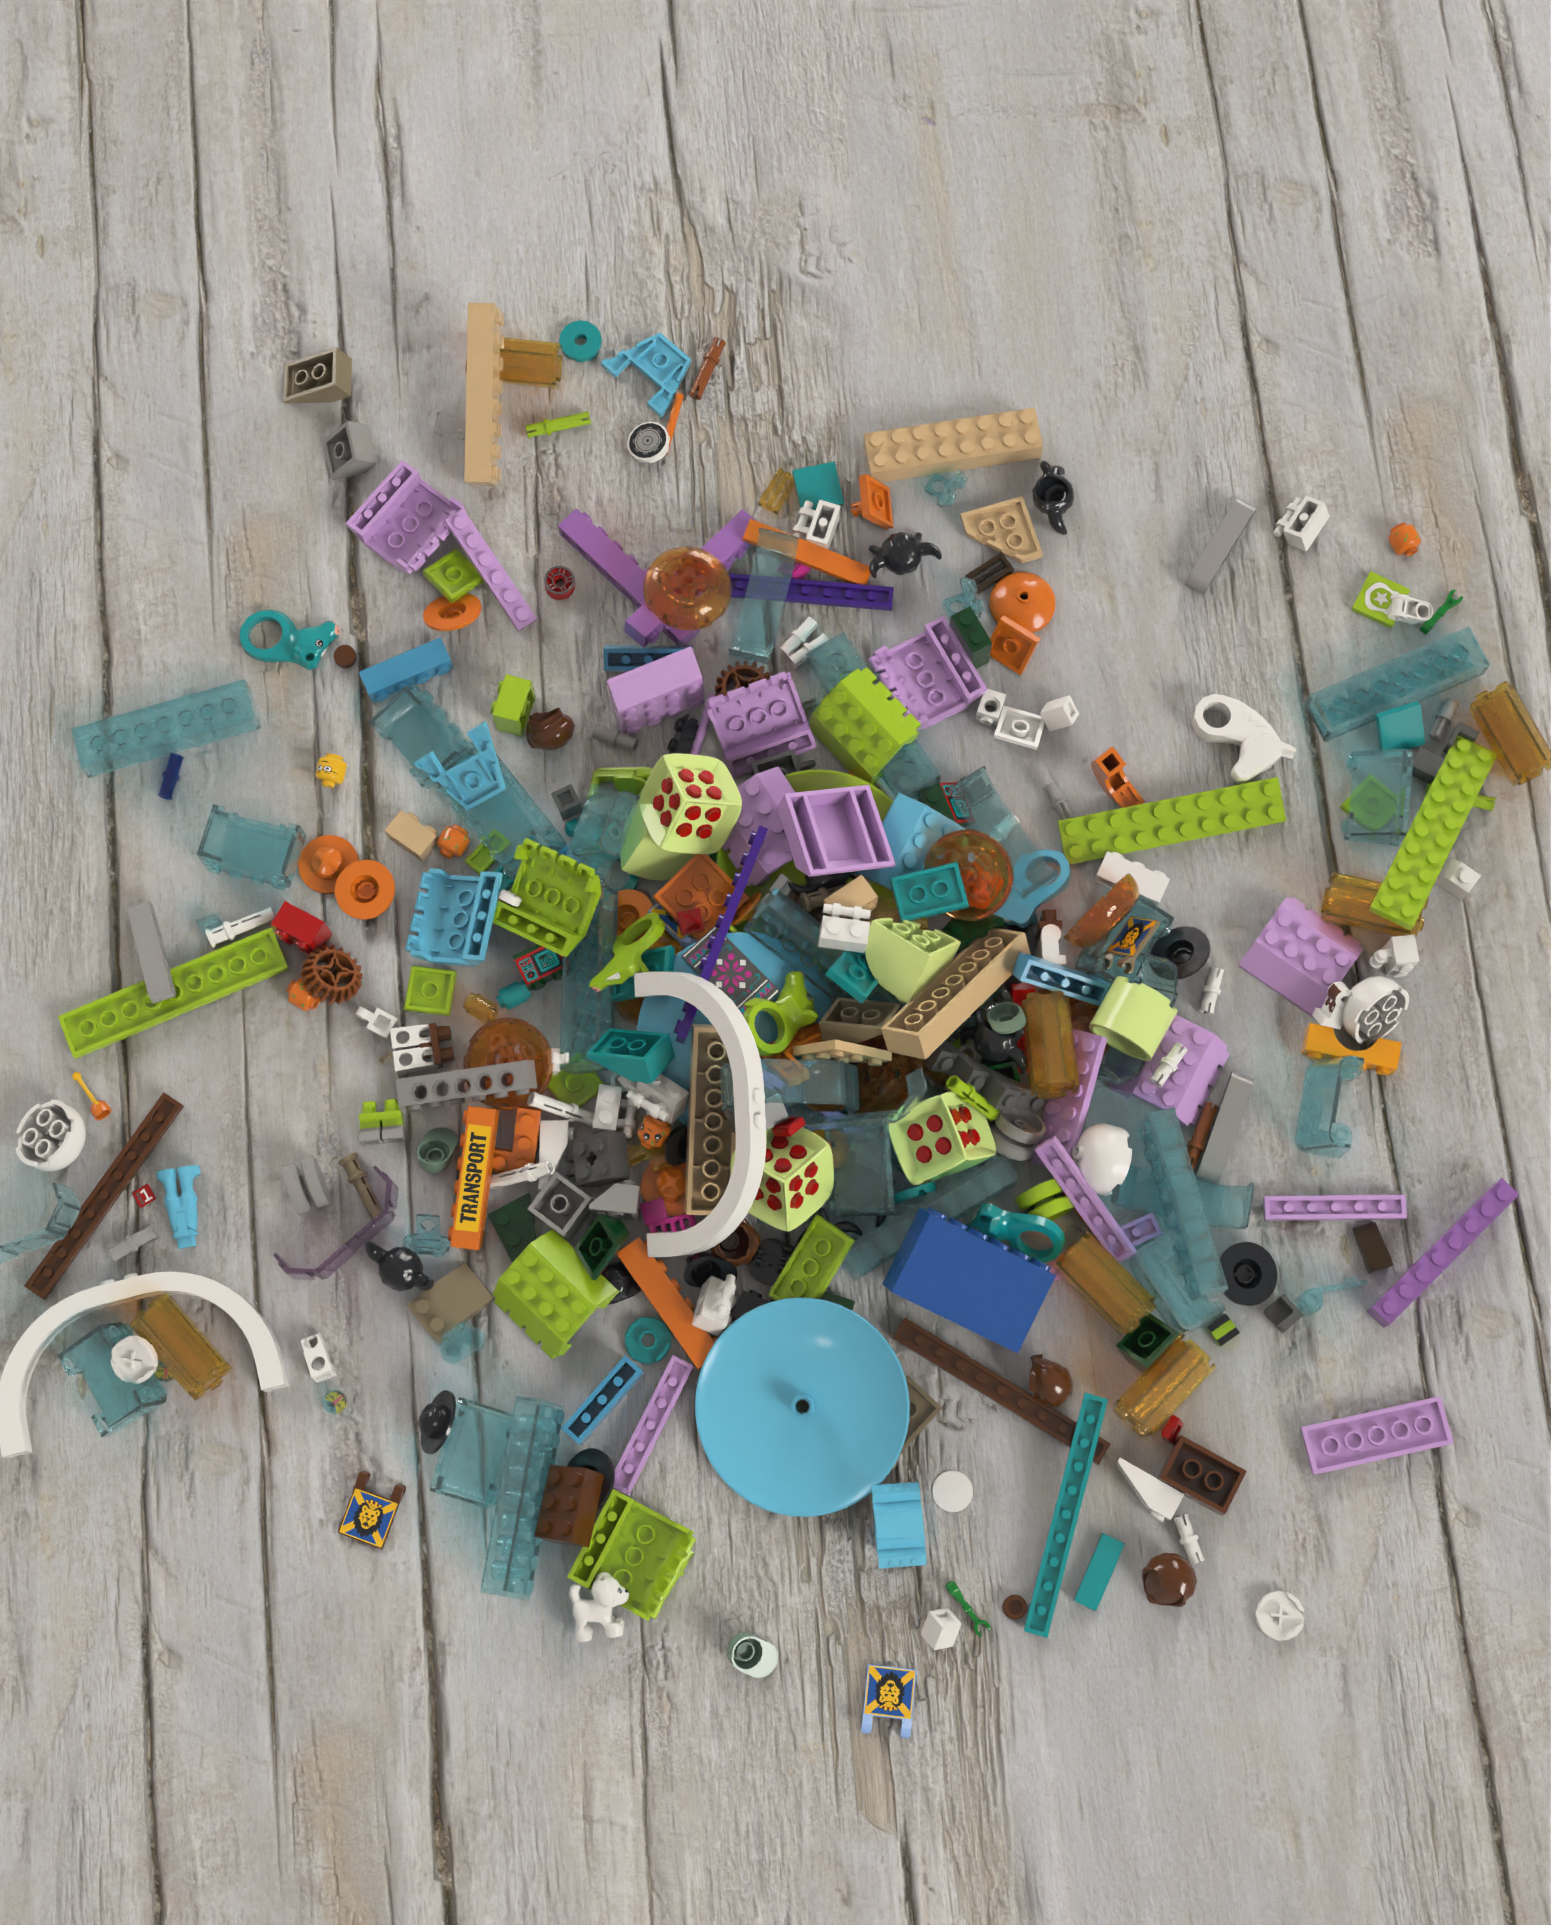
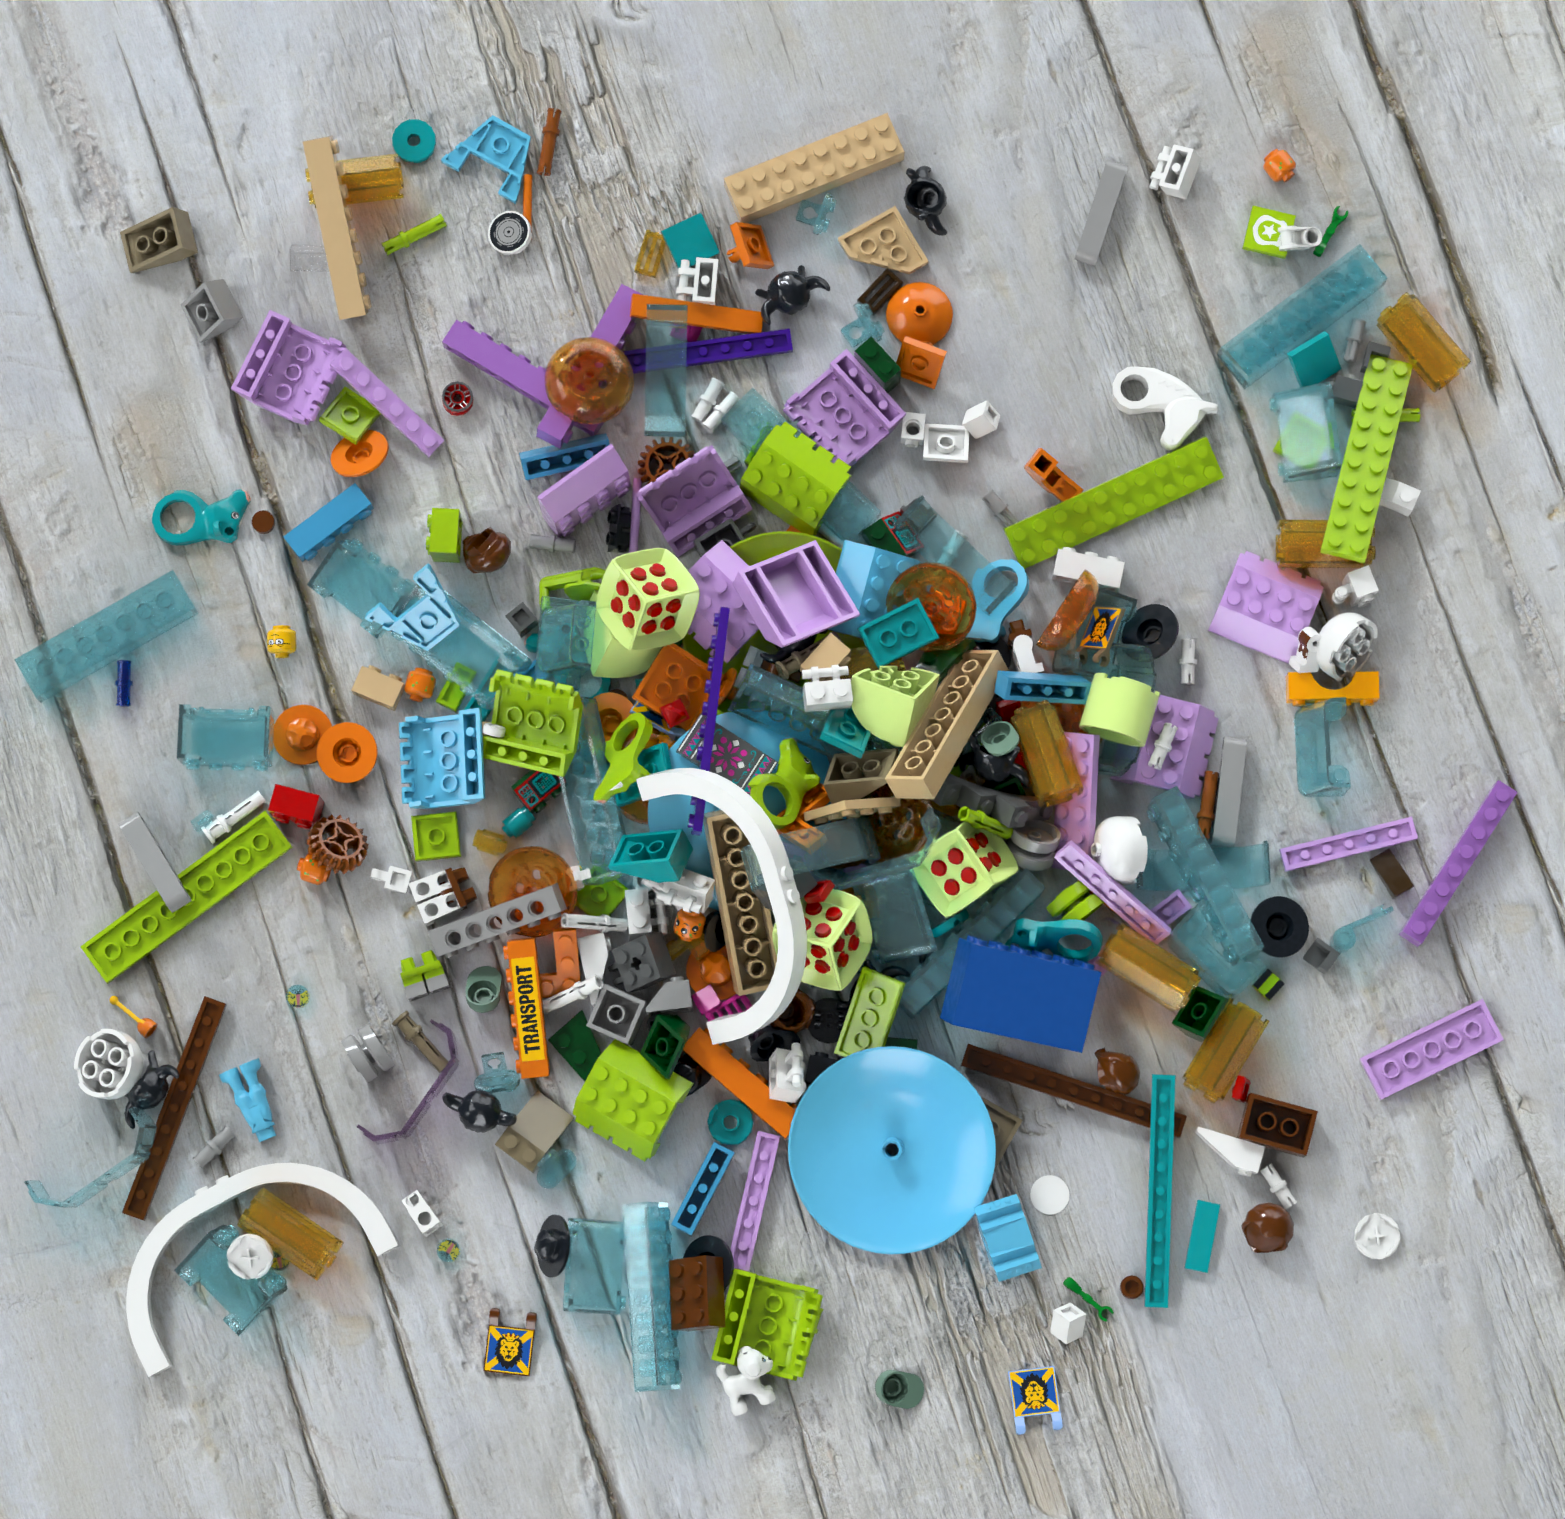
camera: 15 degrees left, 5 degrees up
red sticker [132,1184,156,1208] -> none
none -> black piece [124,1050,179,1129]
none -> clear light blue tile [286,985,310,1008]

